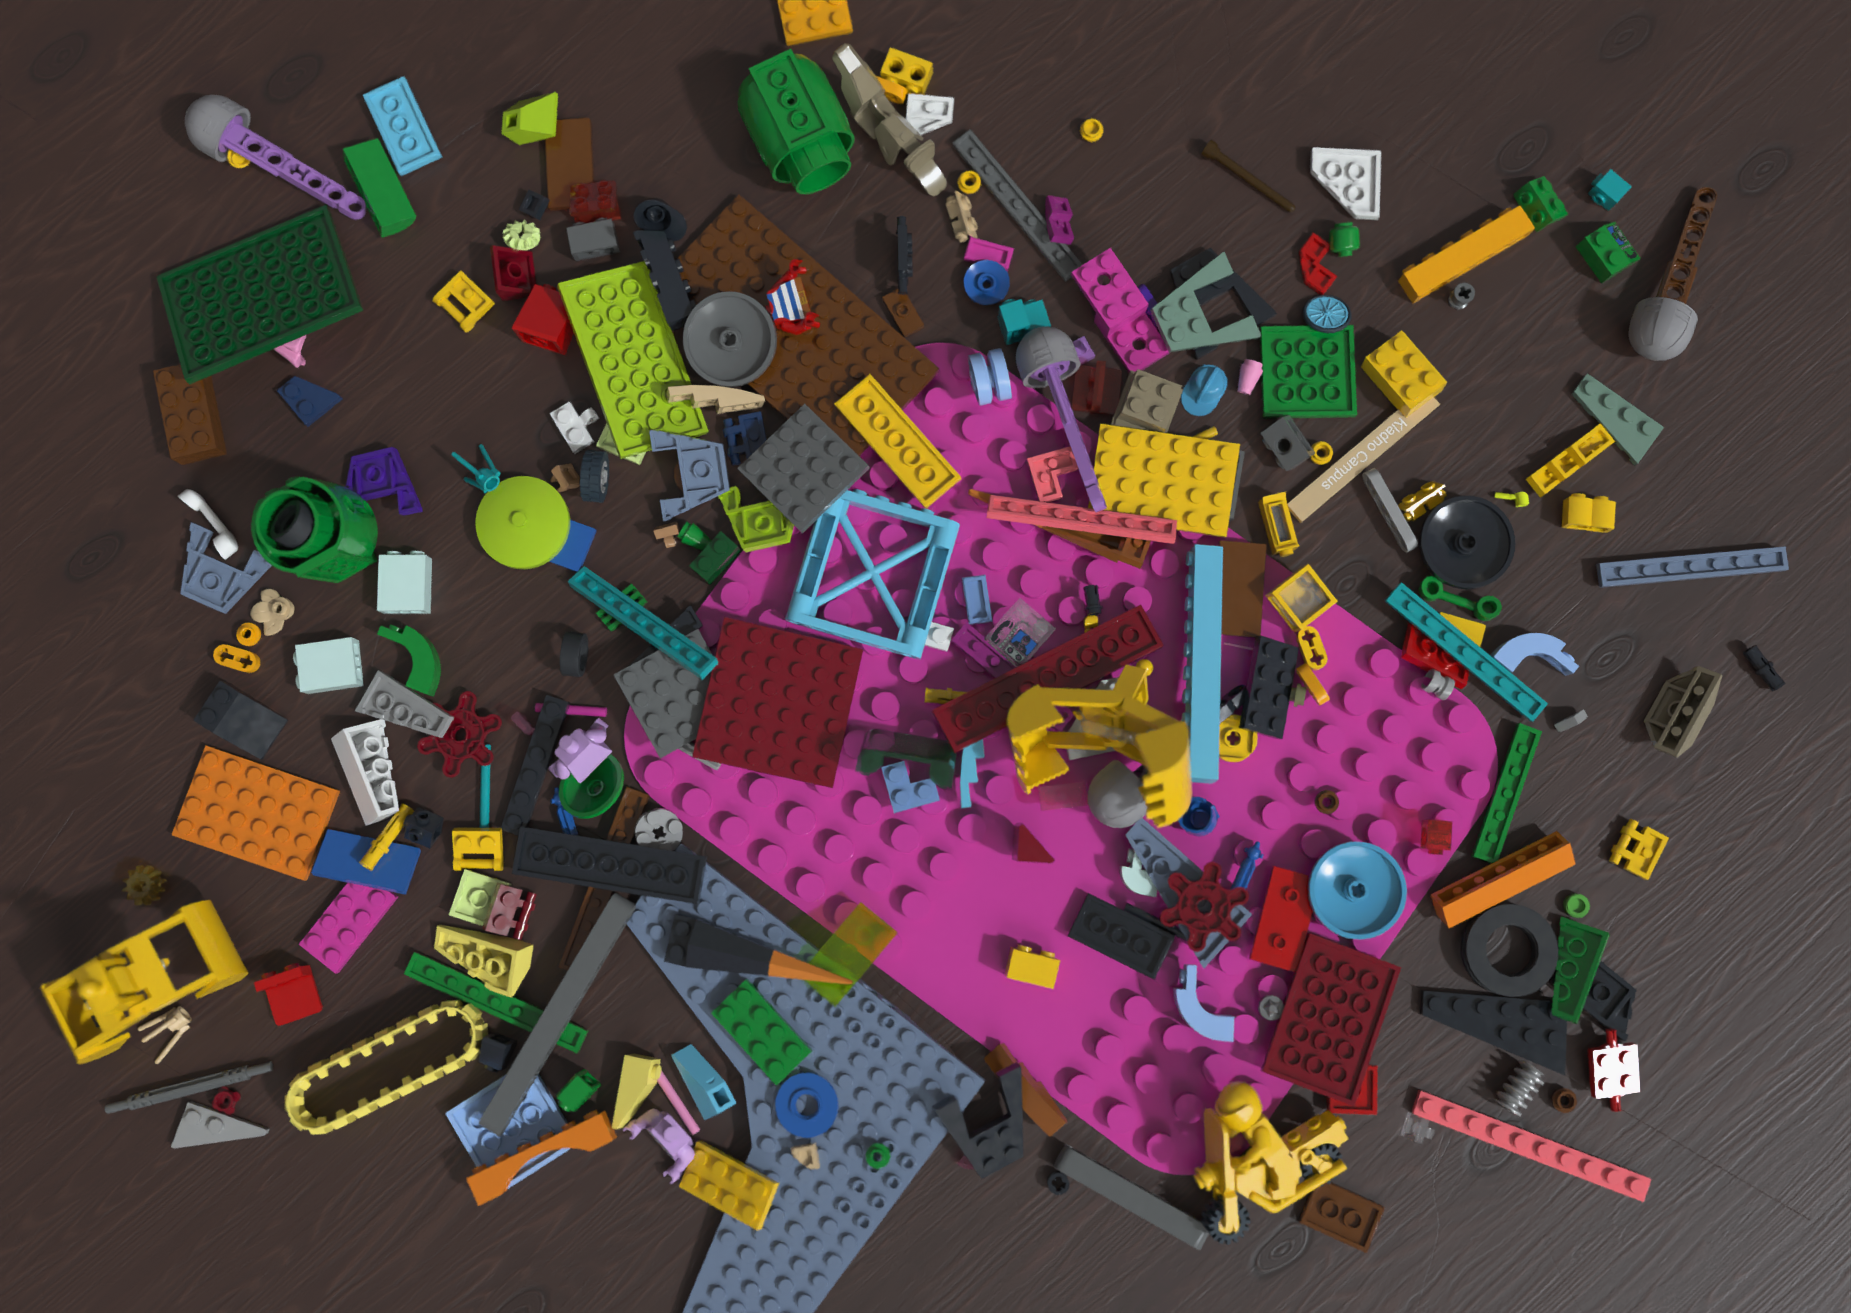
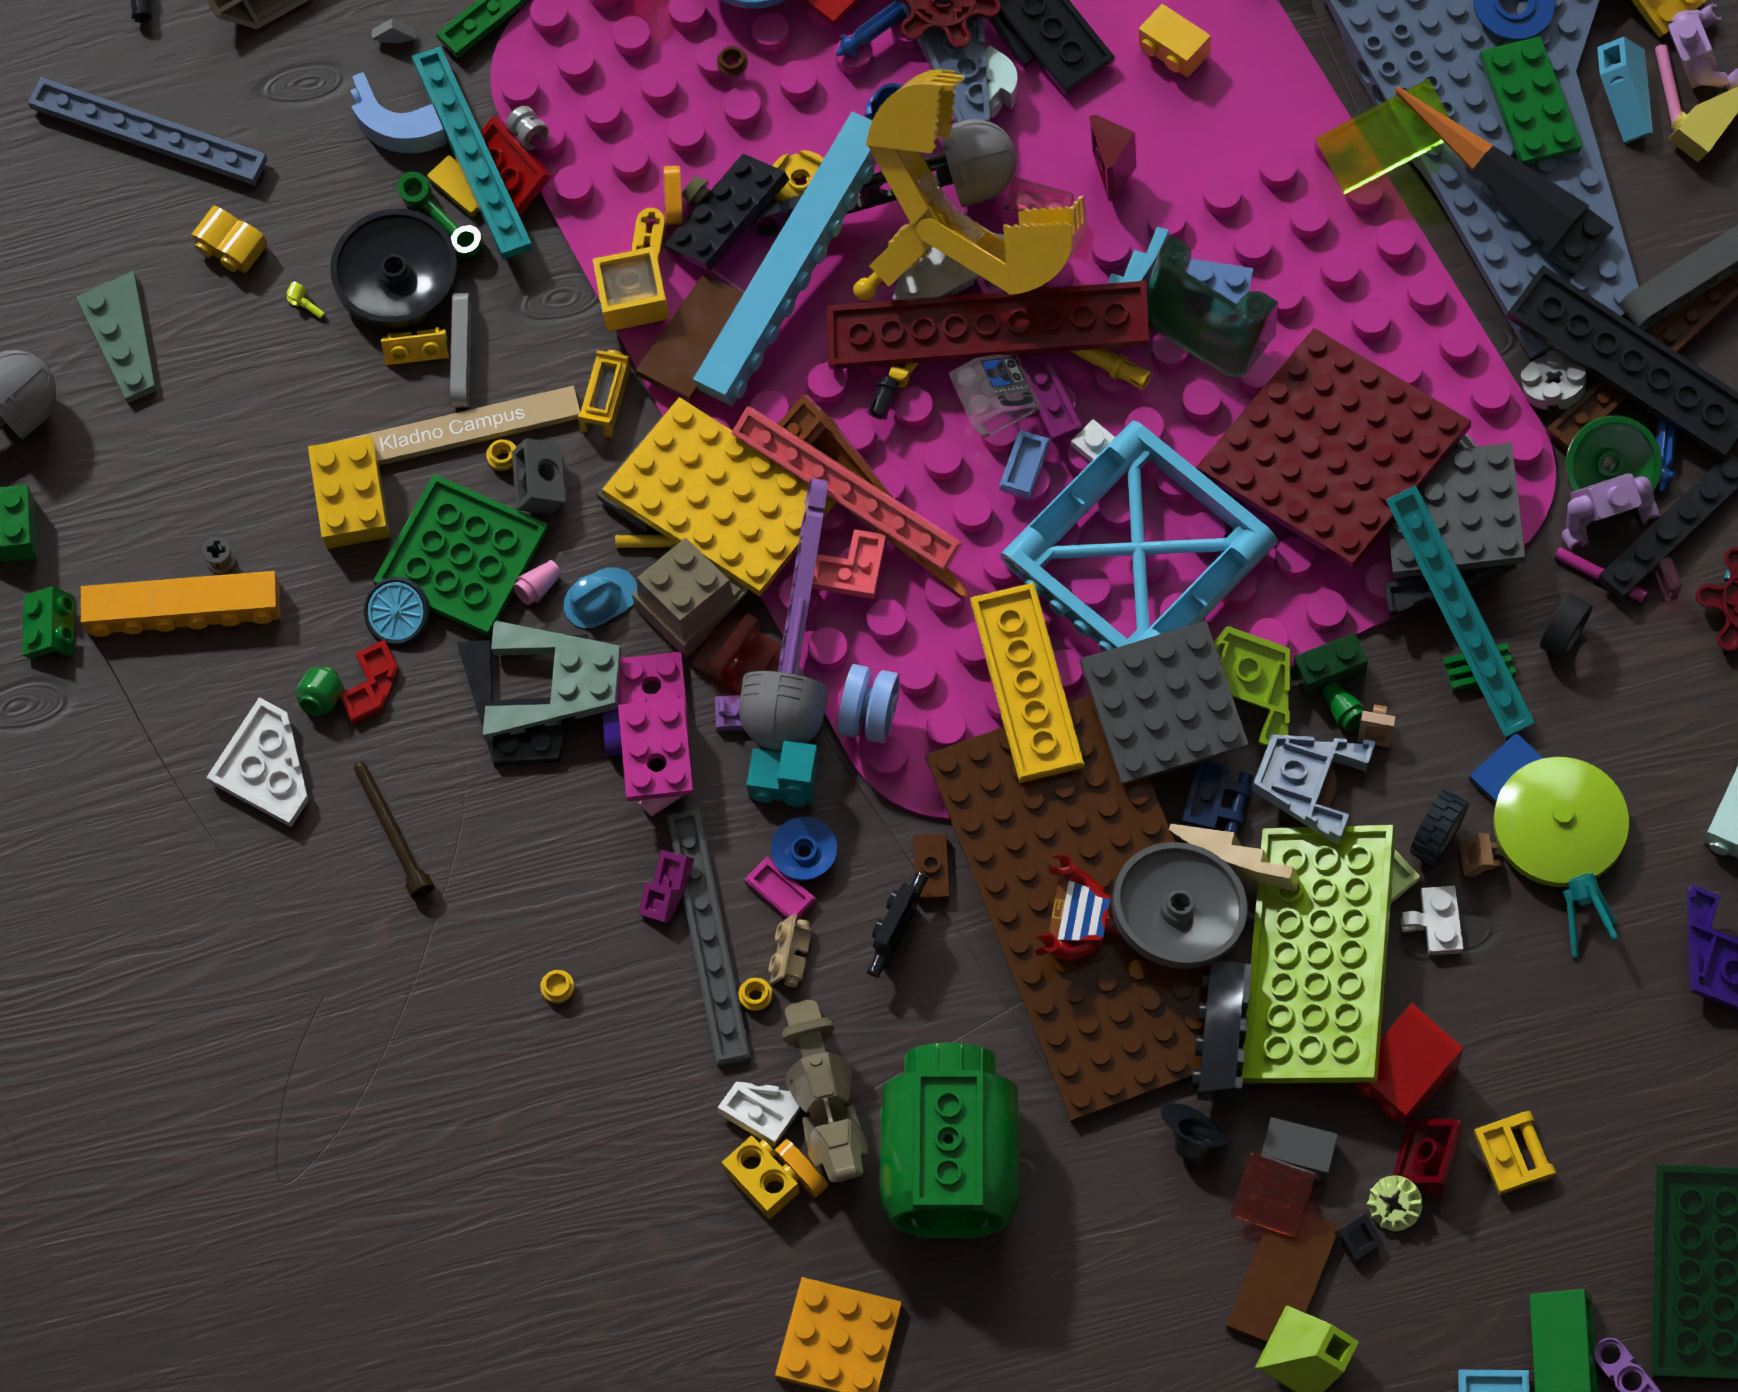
camera: 150 degrees left, 15 degrees down
yellow slope [1526,423,1615,497] -> none

